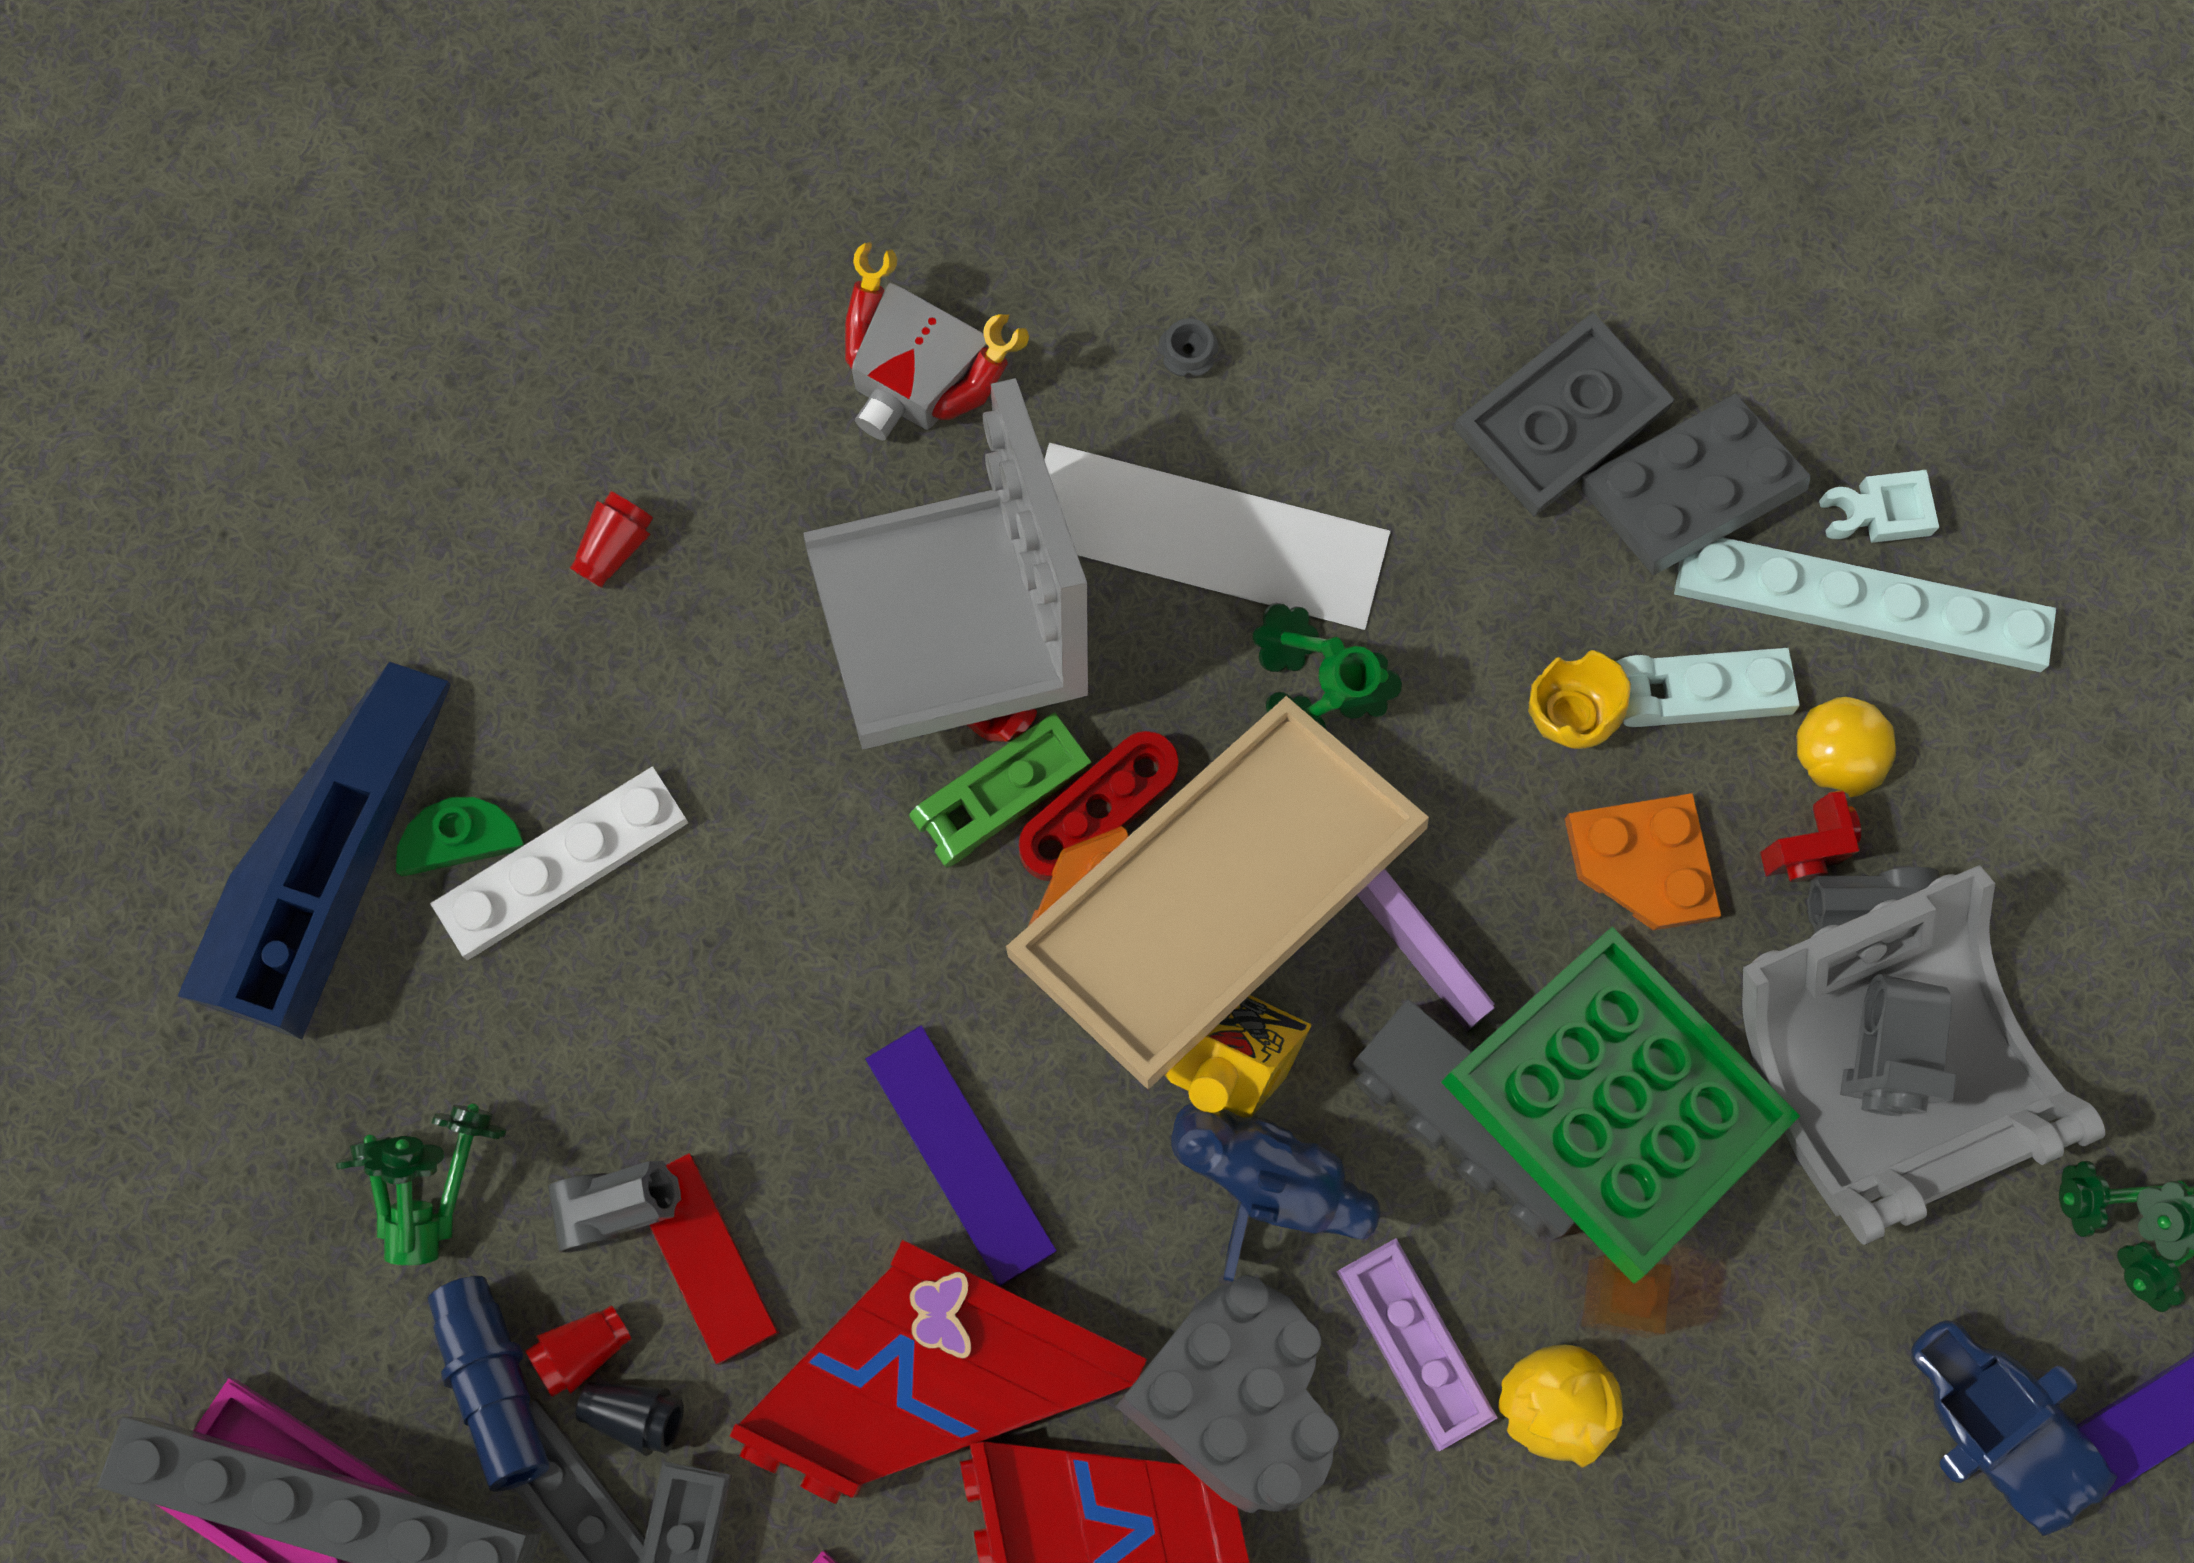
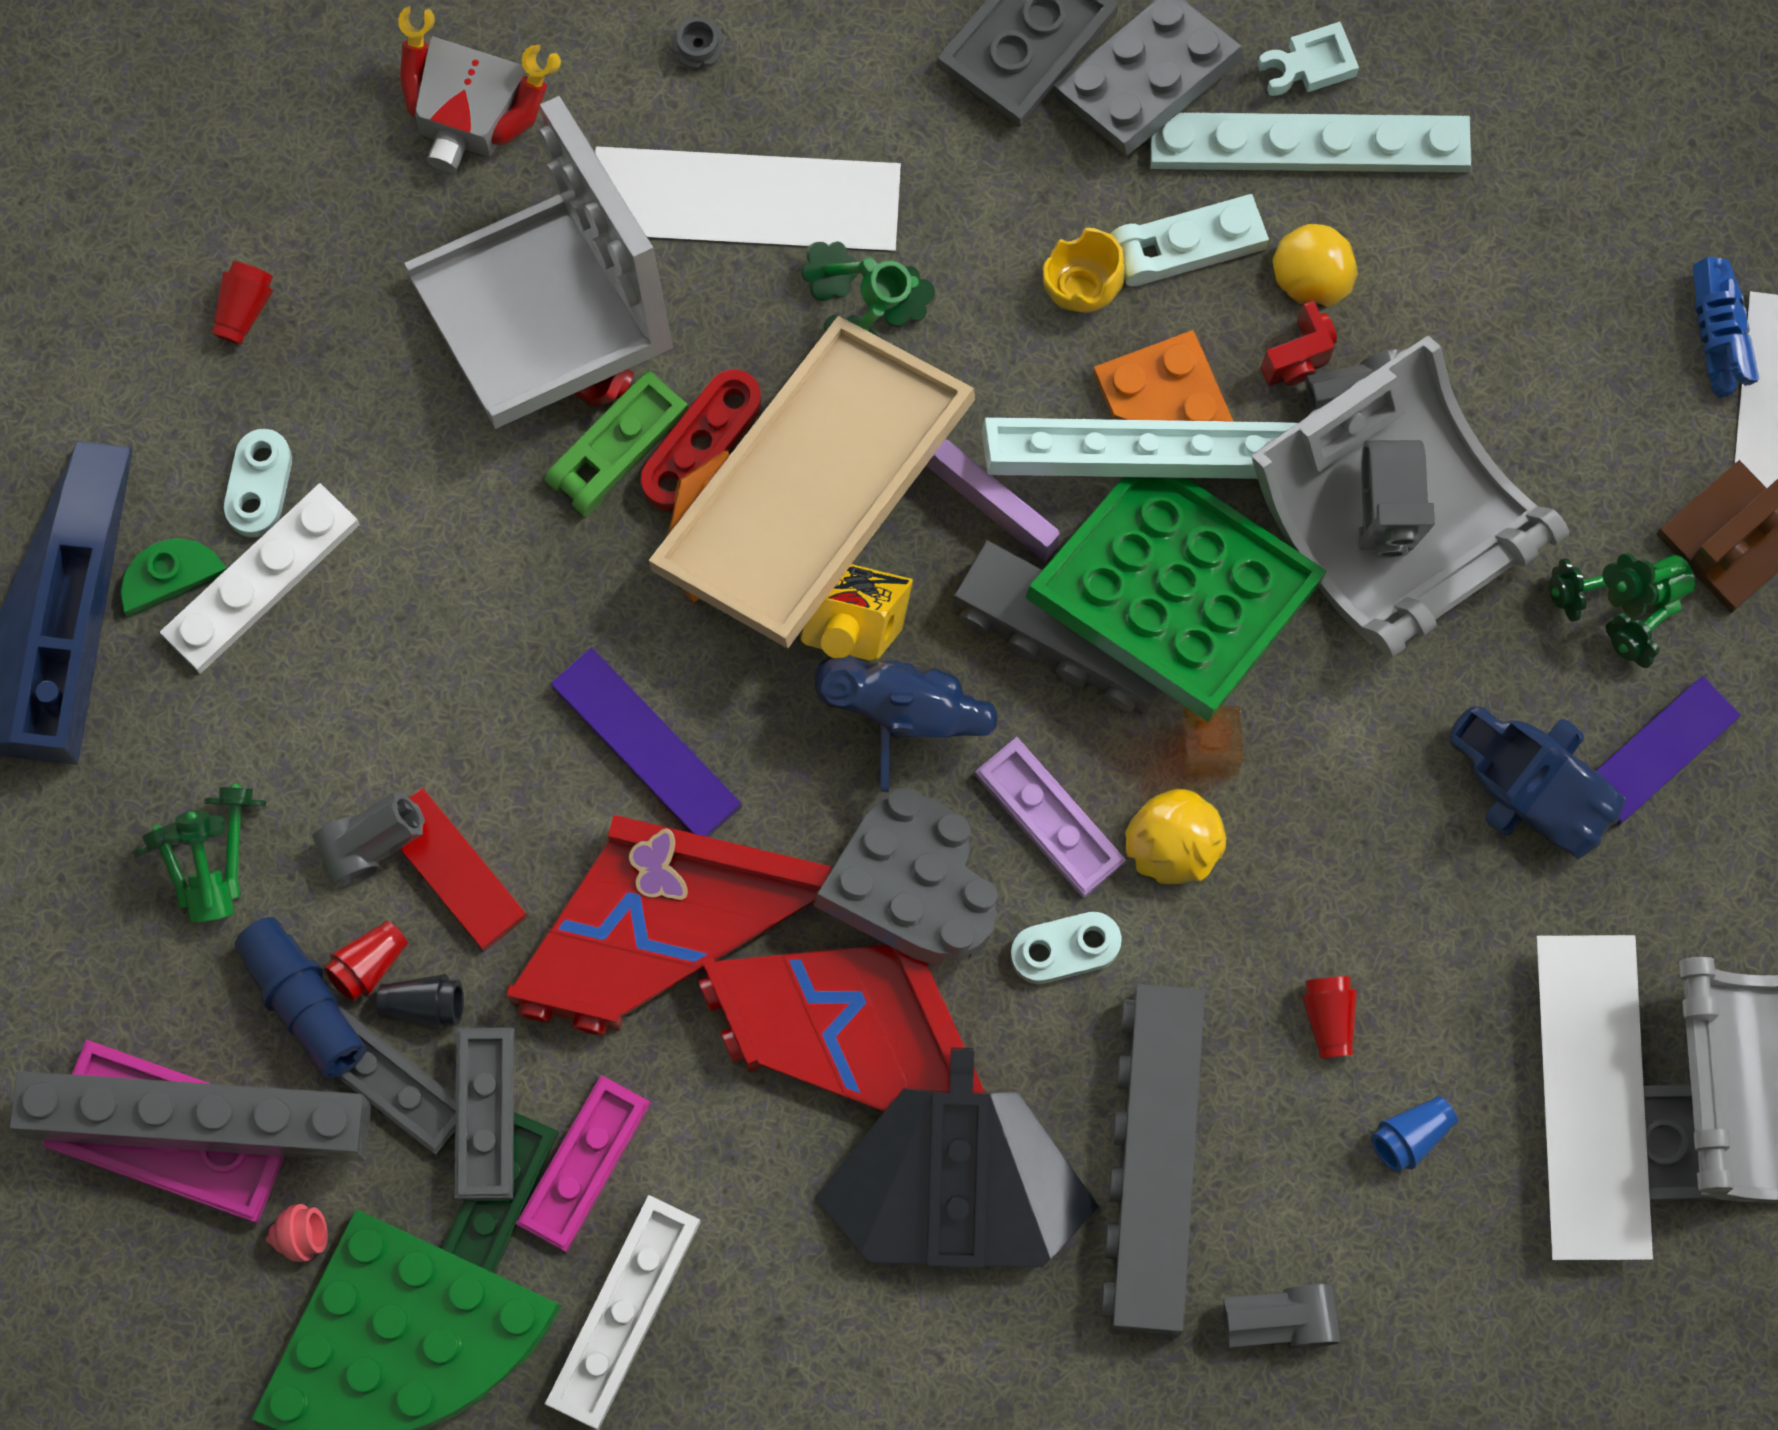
camera: 10 degrees left, 0 degrees up
none -> light aqua plate [224,429,292,537]
none -> light aqua plate [981,418,1298,479]
none -> light aqua plate [1010,912,1121,984]

